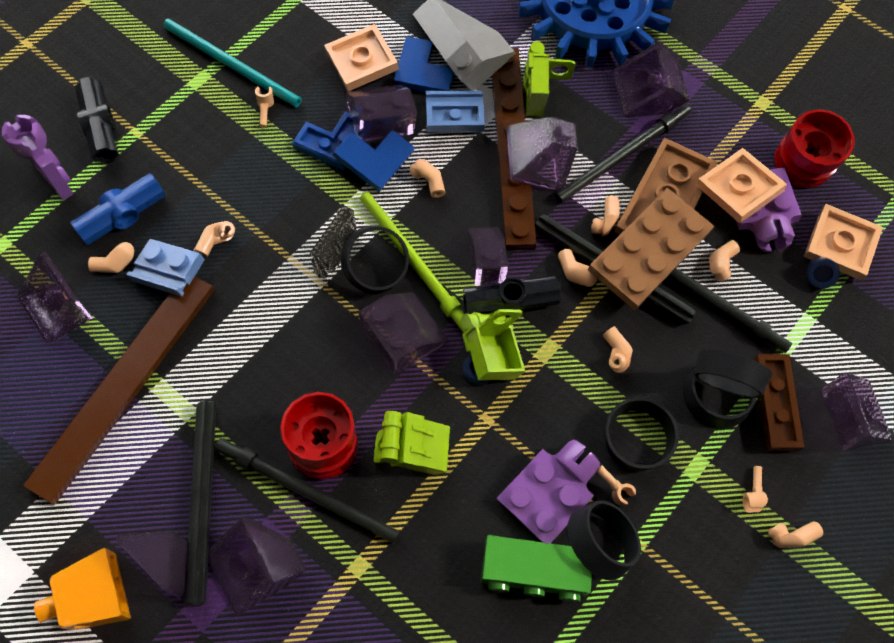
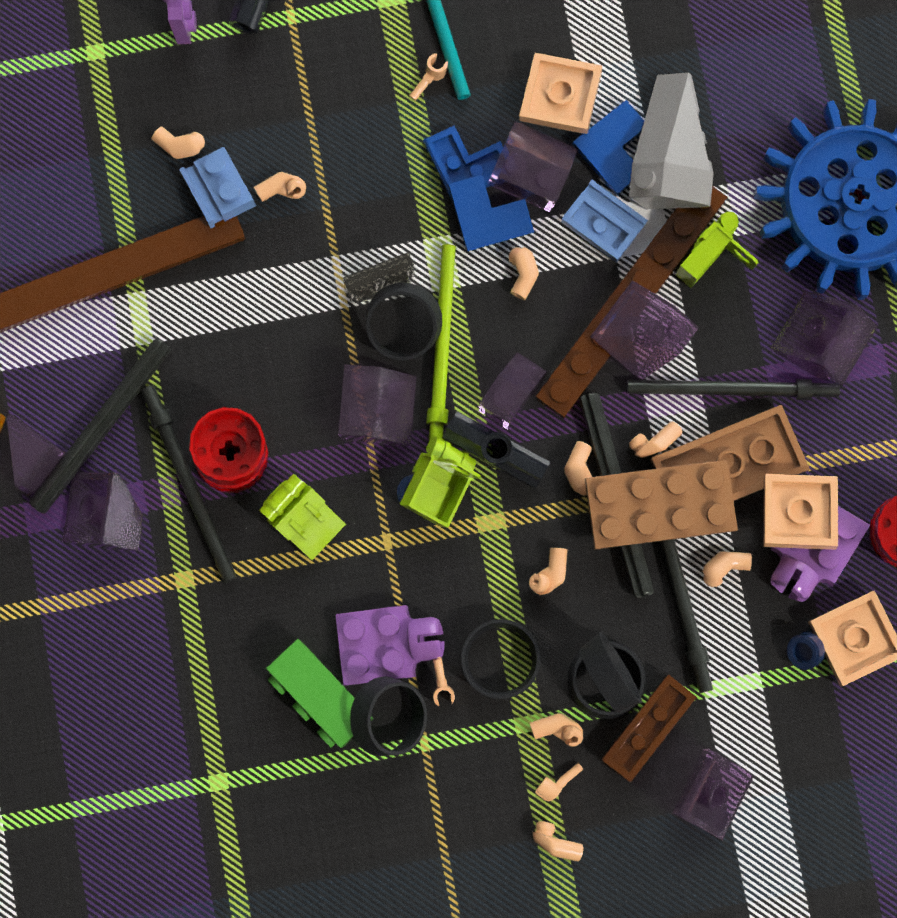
camera: 45 degrees right, 15 degrees up
clear purple slope [17,252,92,343] -> none
blue piece [70,173,166,246] -> none
none -> light nougat arm [530,713,583,747]

